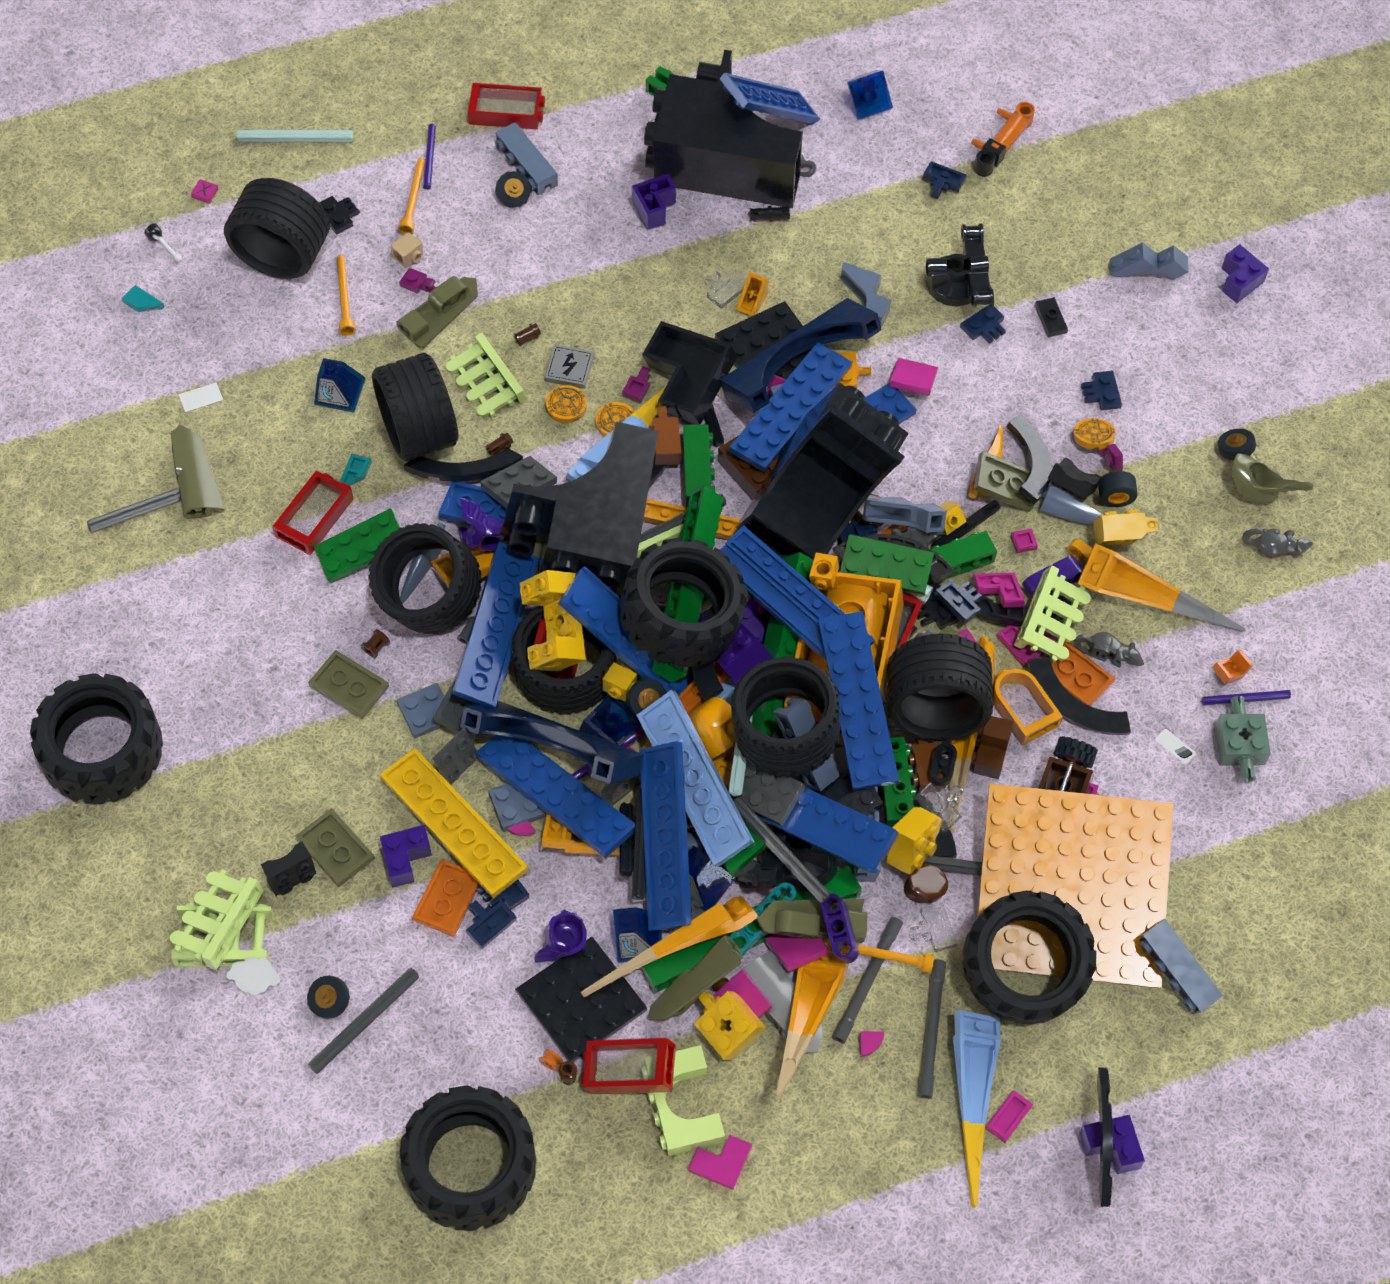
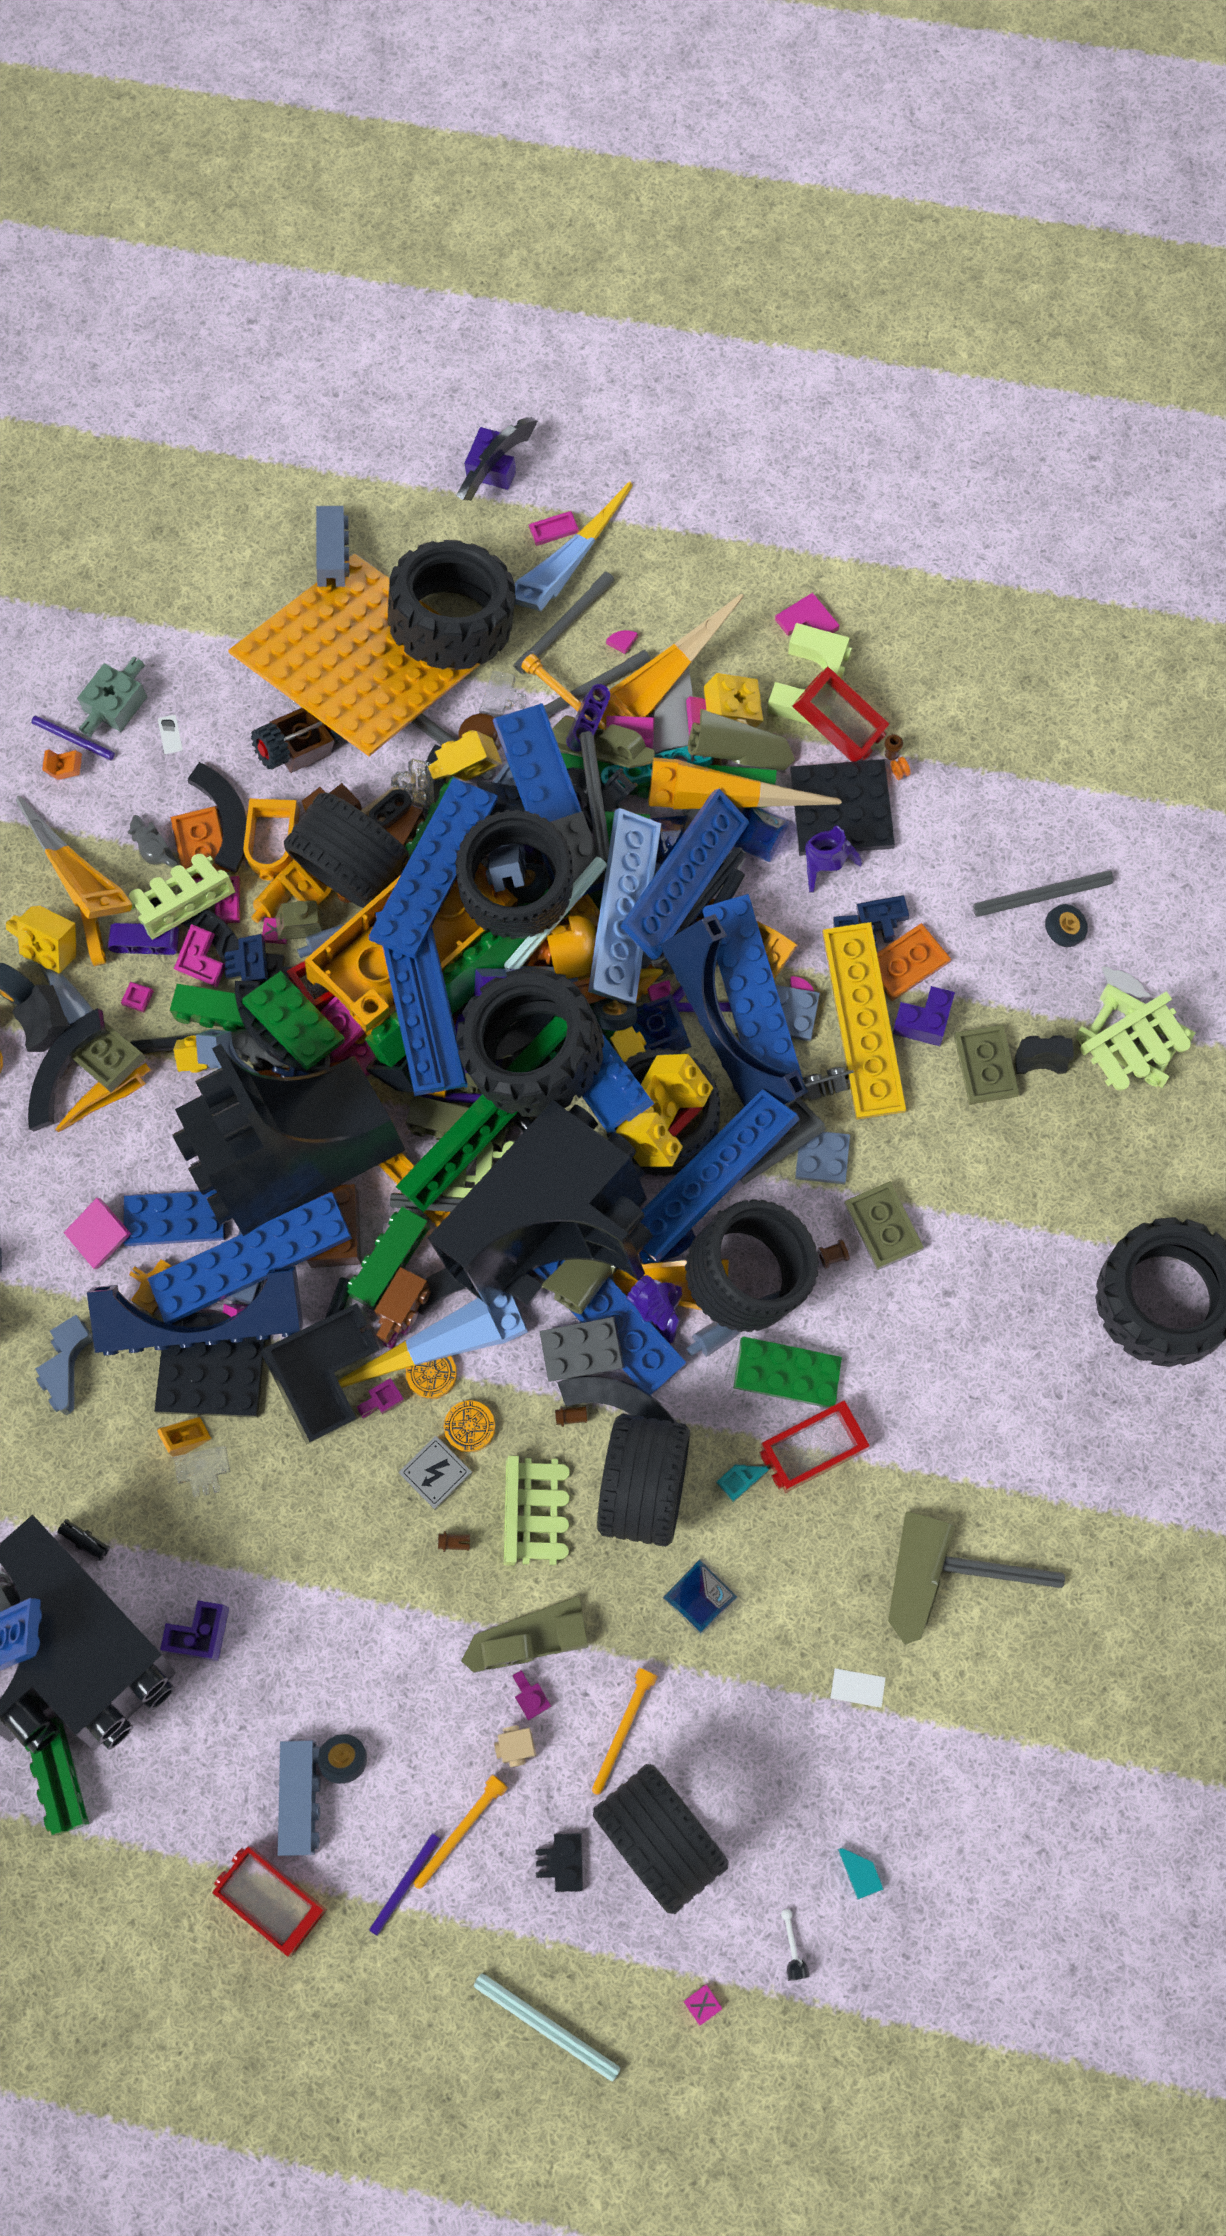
camera: 140 degrees left, 10 degrees up
black tyre [399,1085,537,1231] -> none

